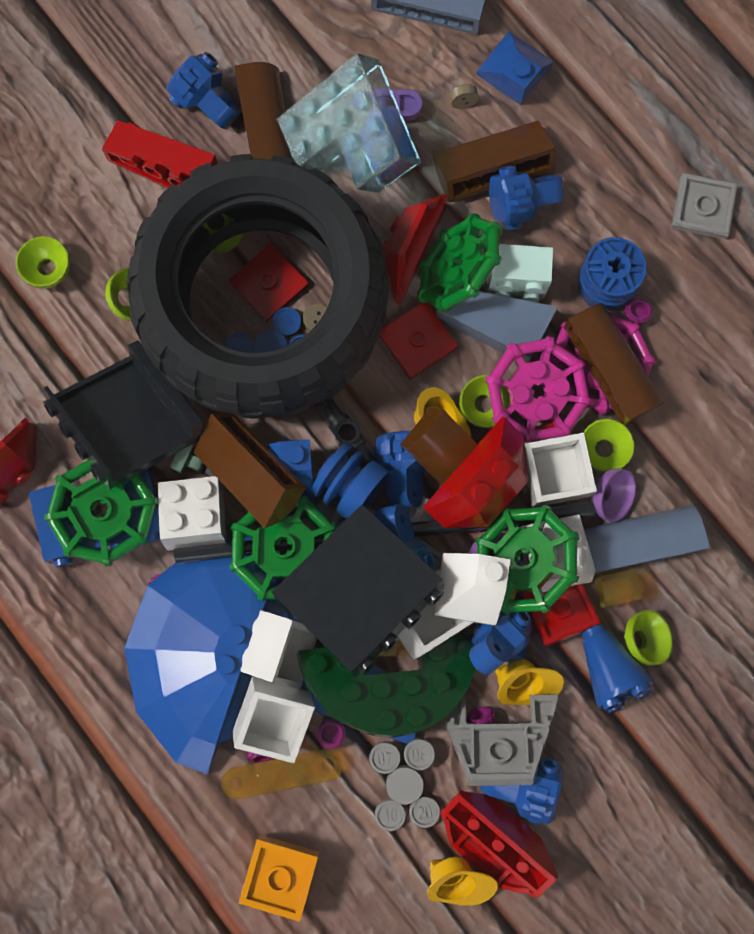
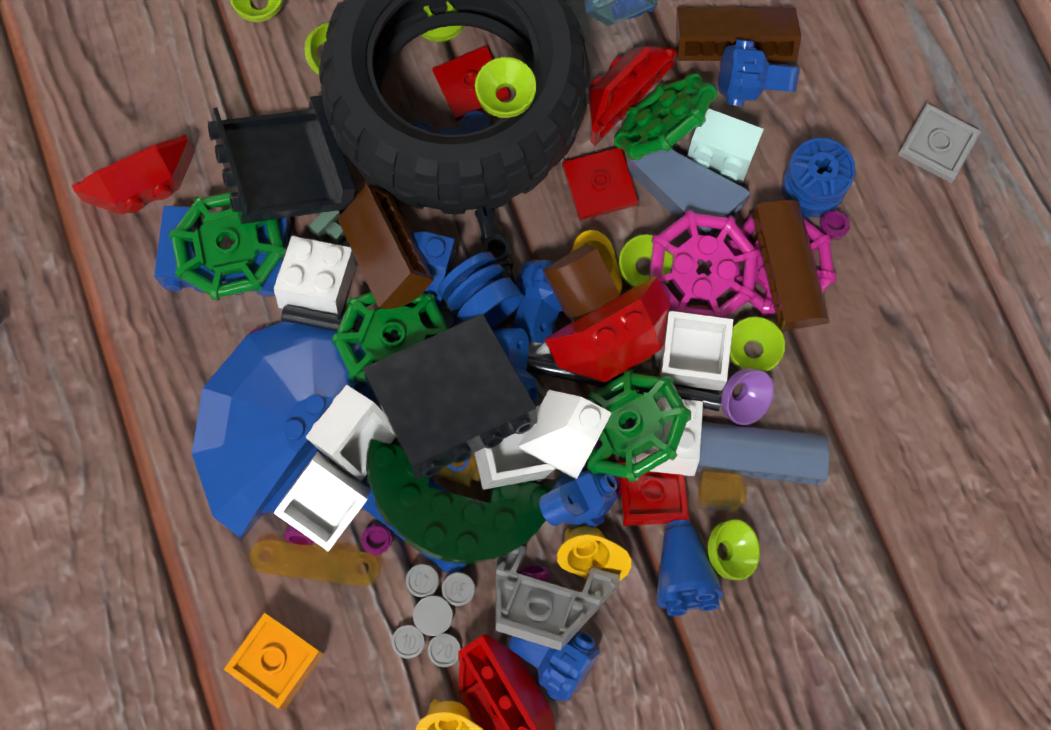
camera: 20 degrees right, 5 degrees down
none -> lime piece [475,57,536,118]

